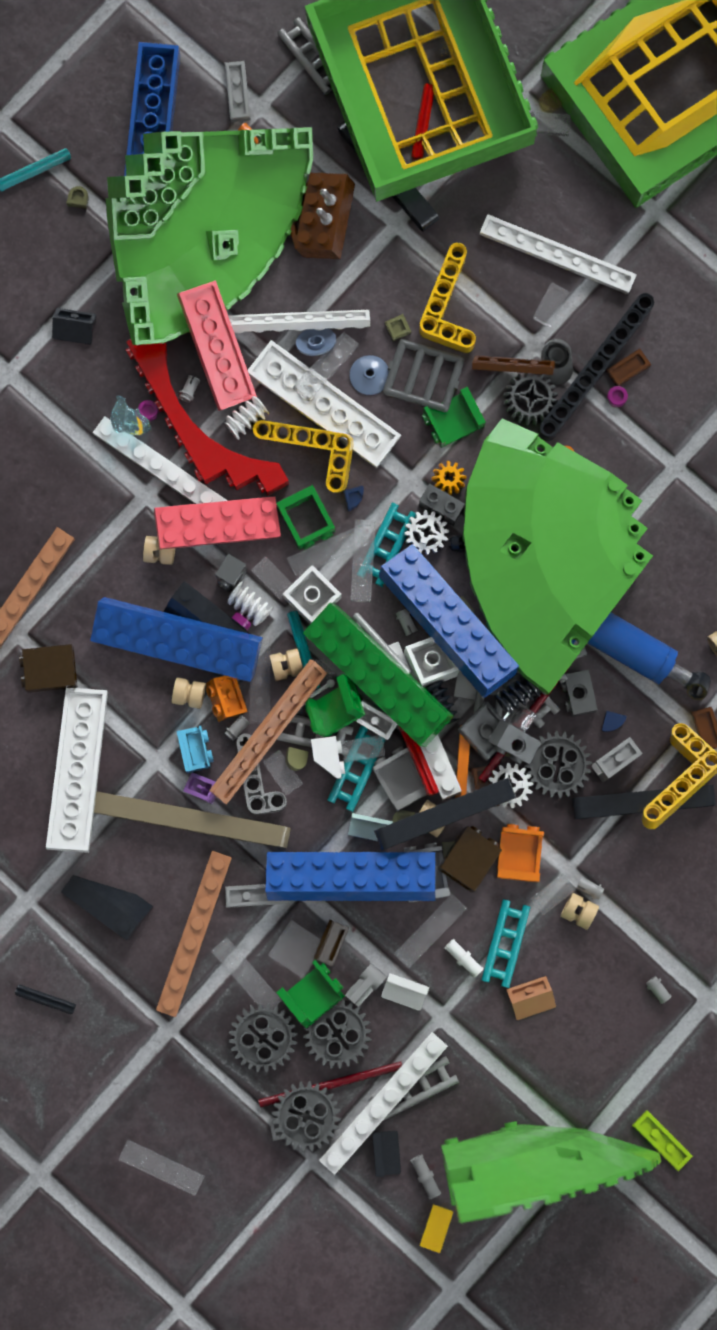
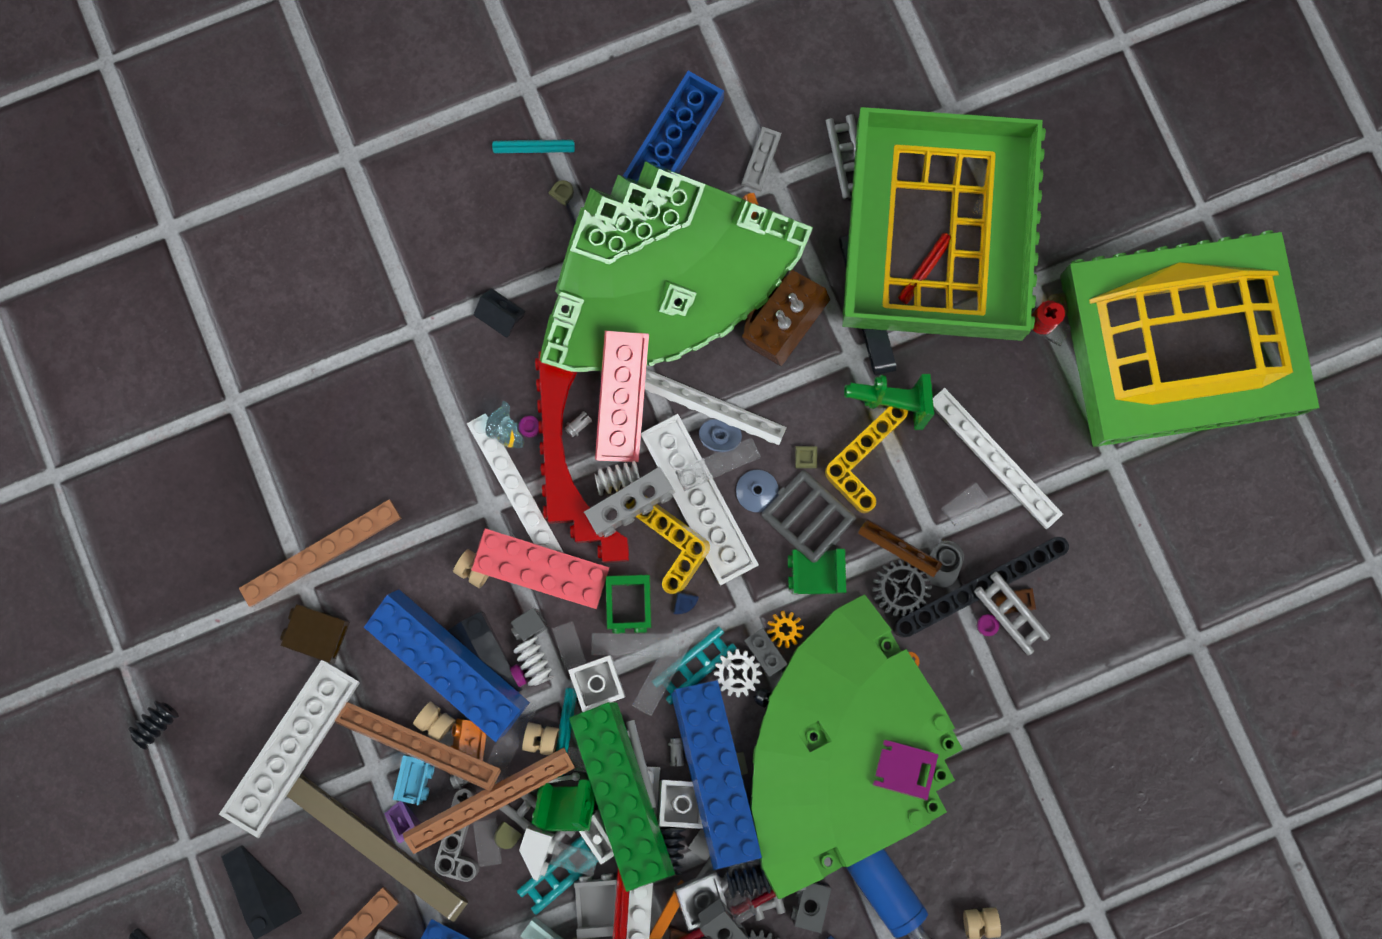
camera: 30 degrees right, 0 degrees up
none -> nougat plate [335,702,501,791]
none -> light grey brick [584,467,676,537]
none -> green piece [844,374,934,430]
none -> magenta container [873,740,939,801]
none -> light grey bar [974,572,1050,655]
none -> red piece [1031,301,1065,335]

